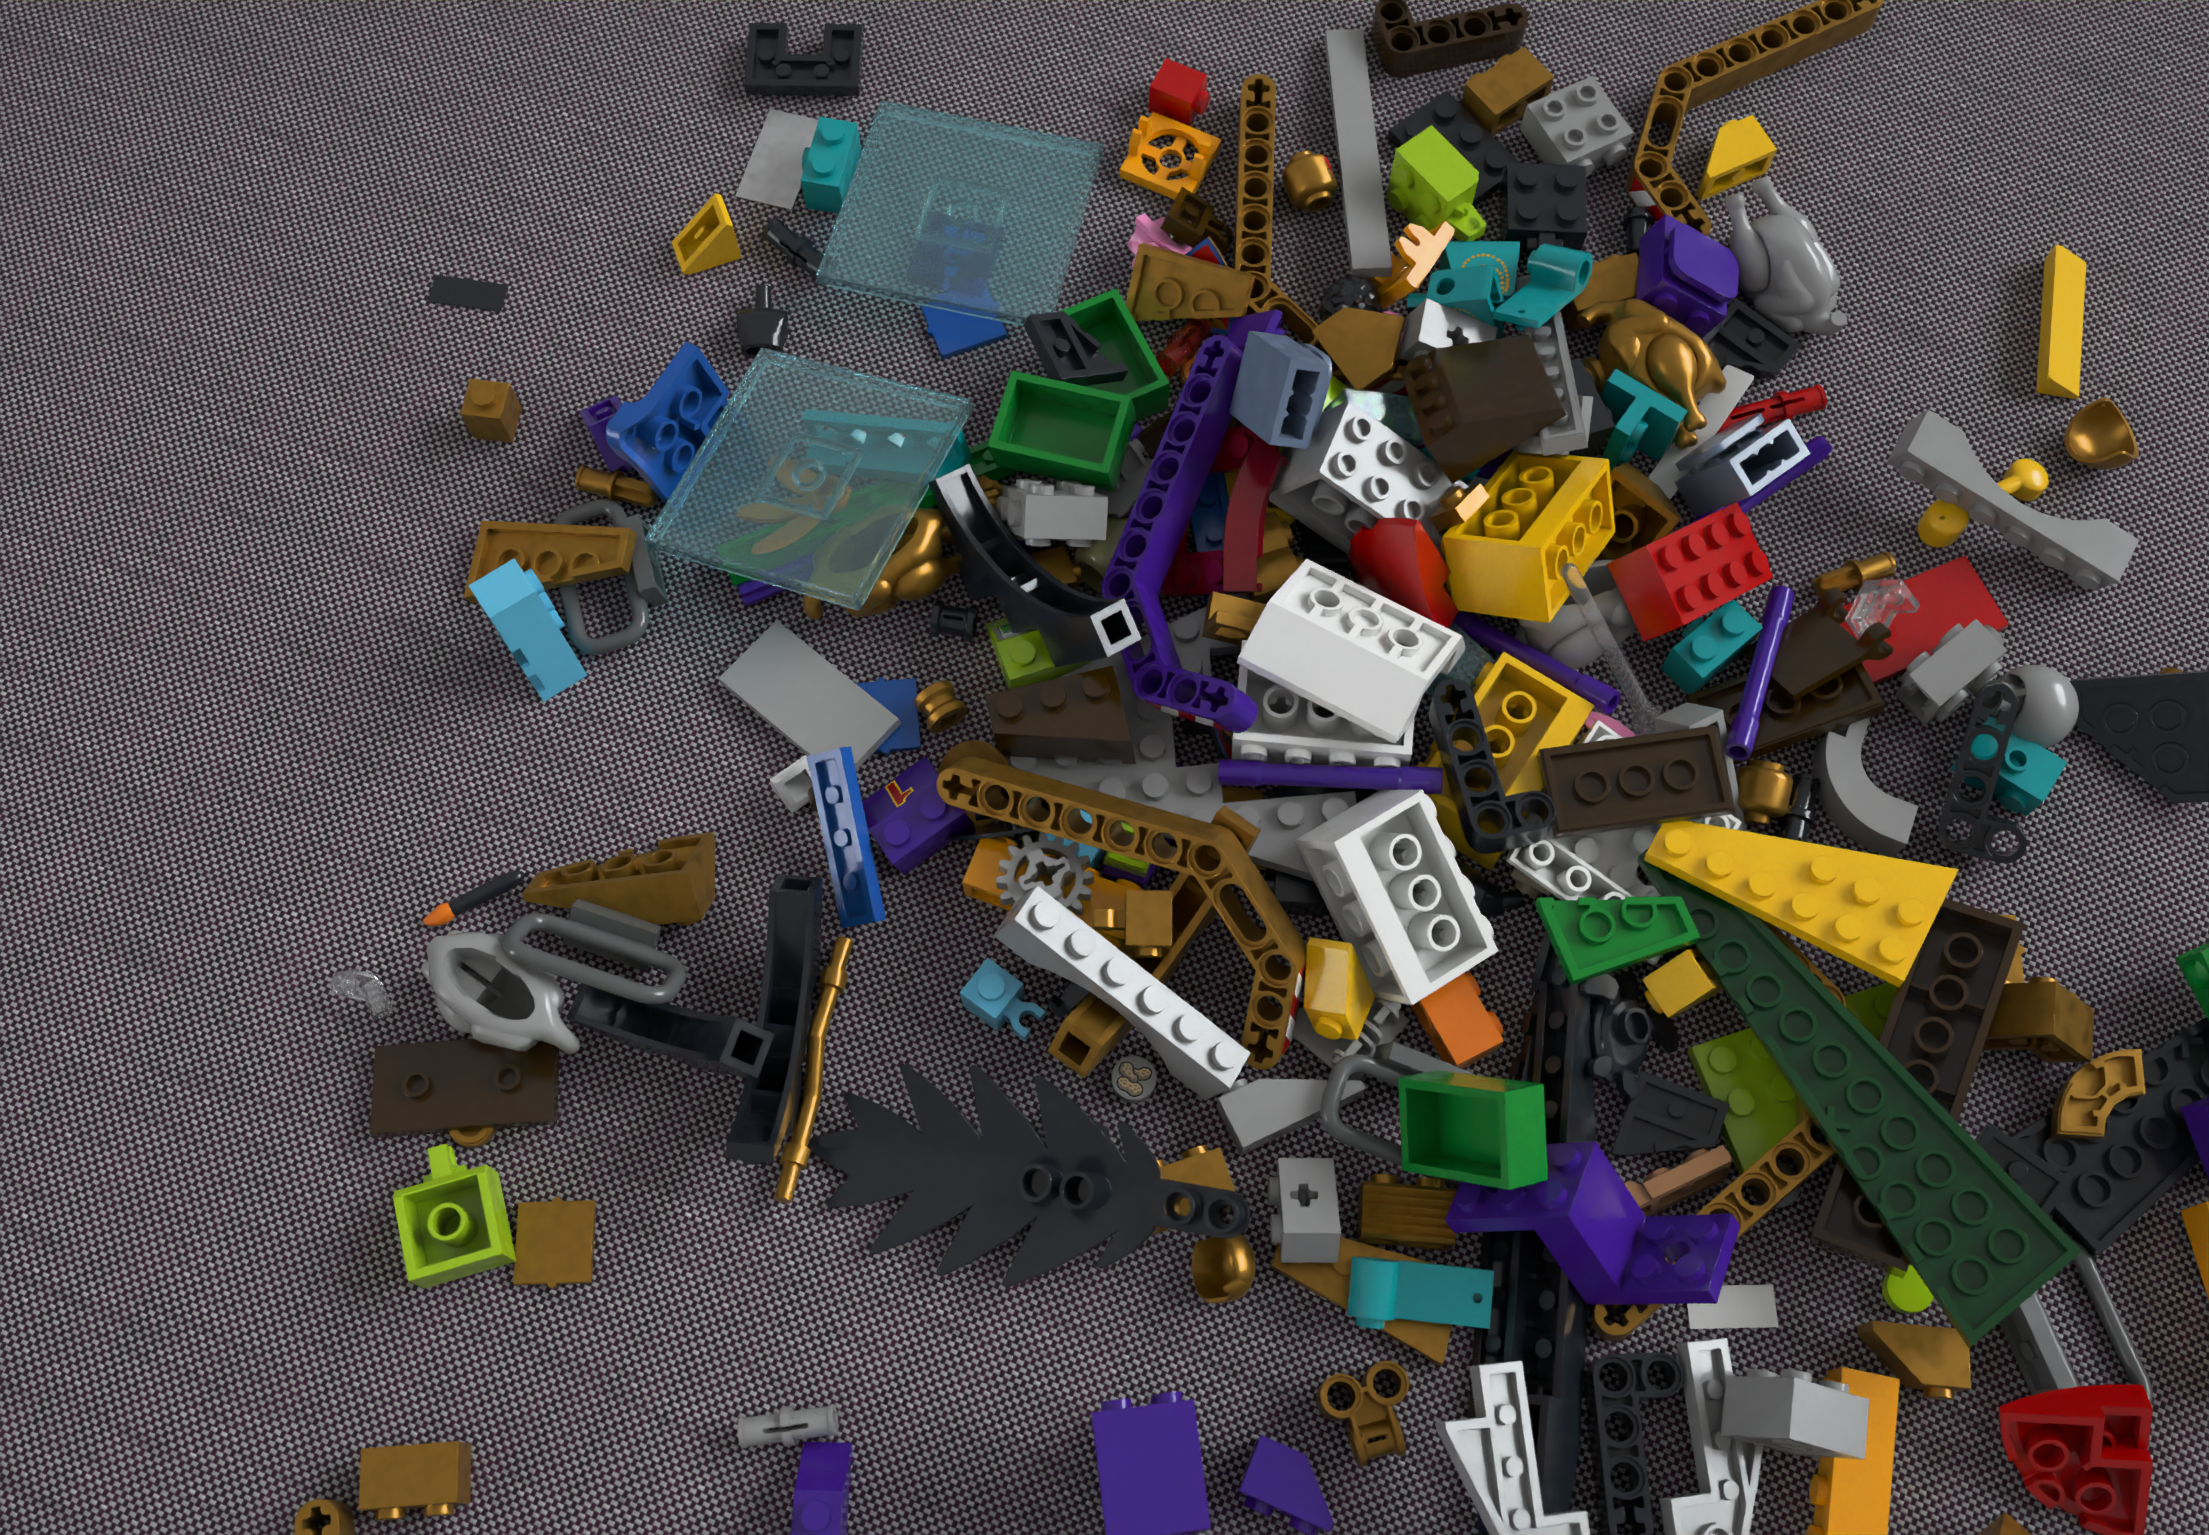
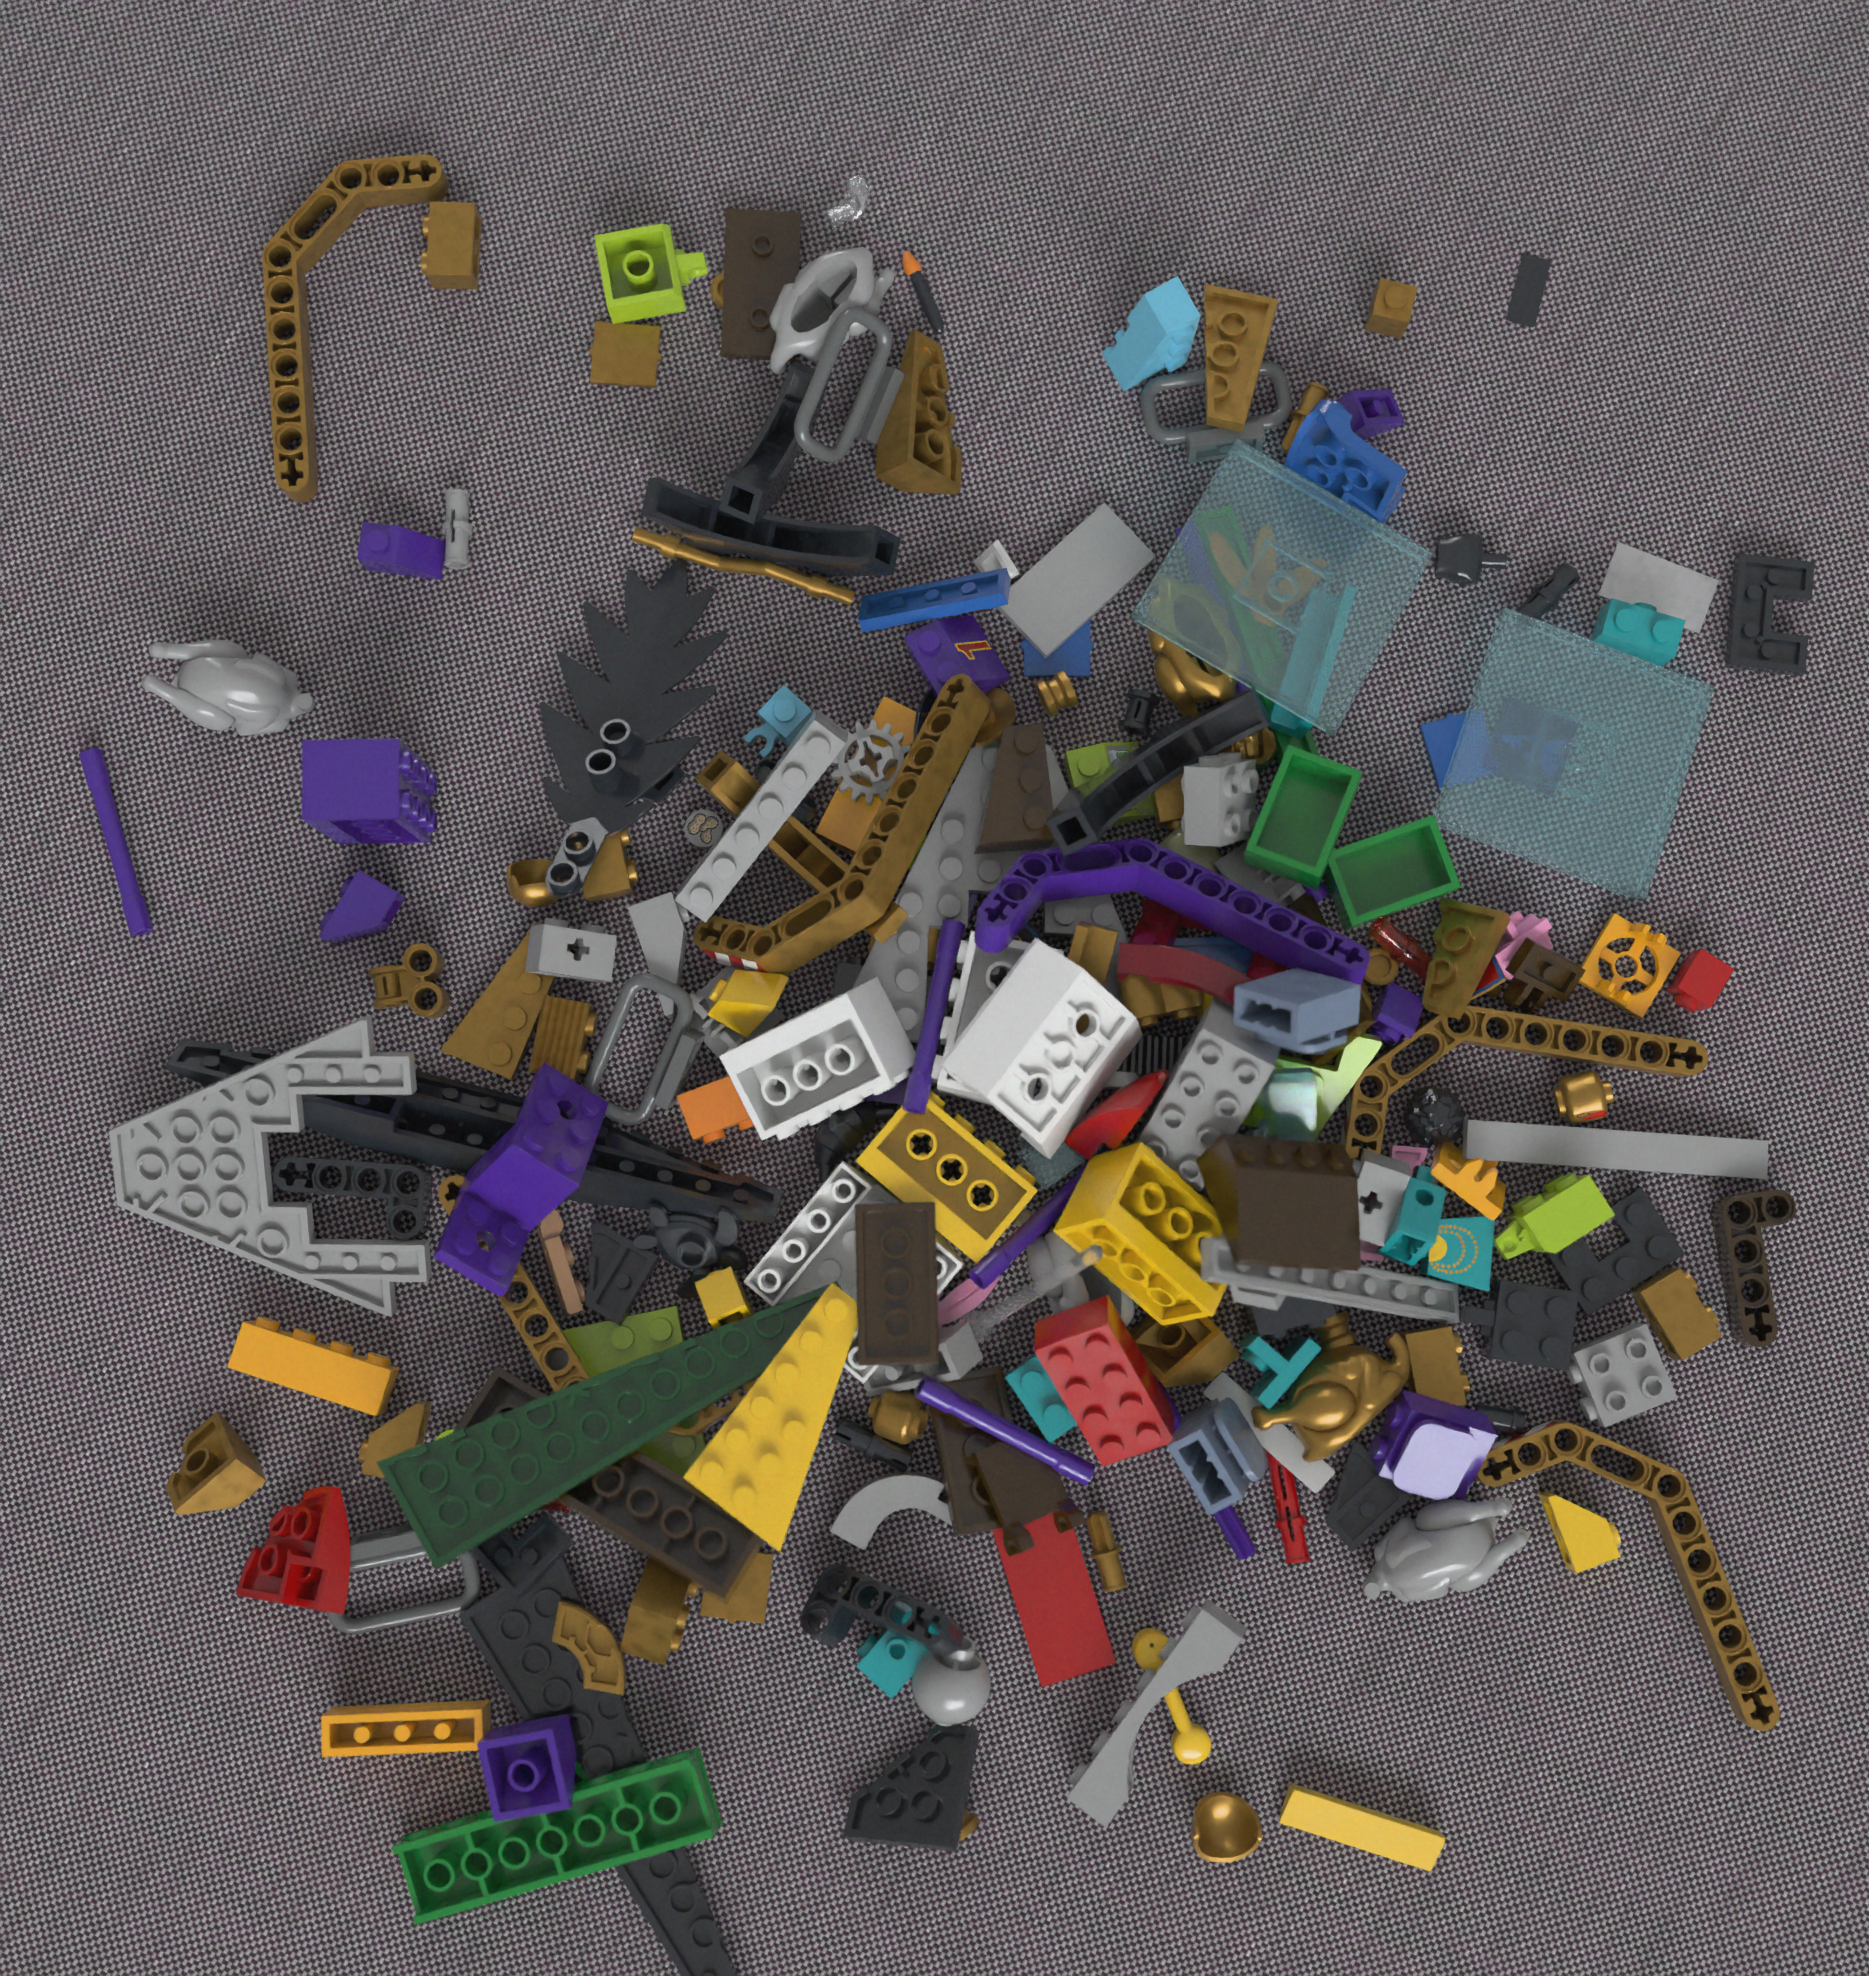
camera: 95 degrees right, 15 degrees up
yellow slope [671,193,742,275] -> none
black wing [1023,311,1129,386] -> none
pearl gold brick [1093,890,1172,958] -> none
pearl gold slope [1311,307,1406,396] -> none
teal door [1347,1256,1494,1329] -> none
green piece [1398,1070,1548,1190] -> none
black beam [1428,678,1556,854] -> none
pearl gold plate [1429,483,1490,532] -> none
teal door [1493,243,1593,331] -> none
green wing [1534,896,1700,986] -> none
white sticker [1687,1284,1778,1329] -> none
light grey brick [1720,1369,1869,1460] -> none
clear bracket [1845,579,1920,638] -> none
light grey brick [1895,619,2008,726] -> none

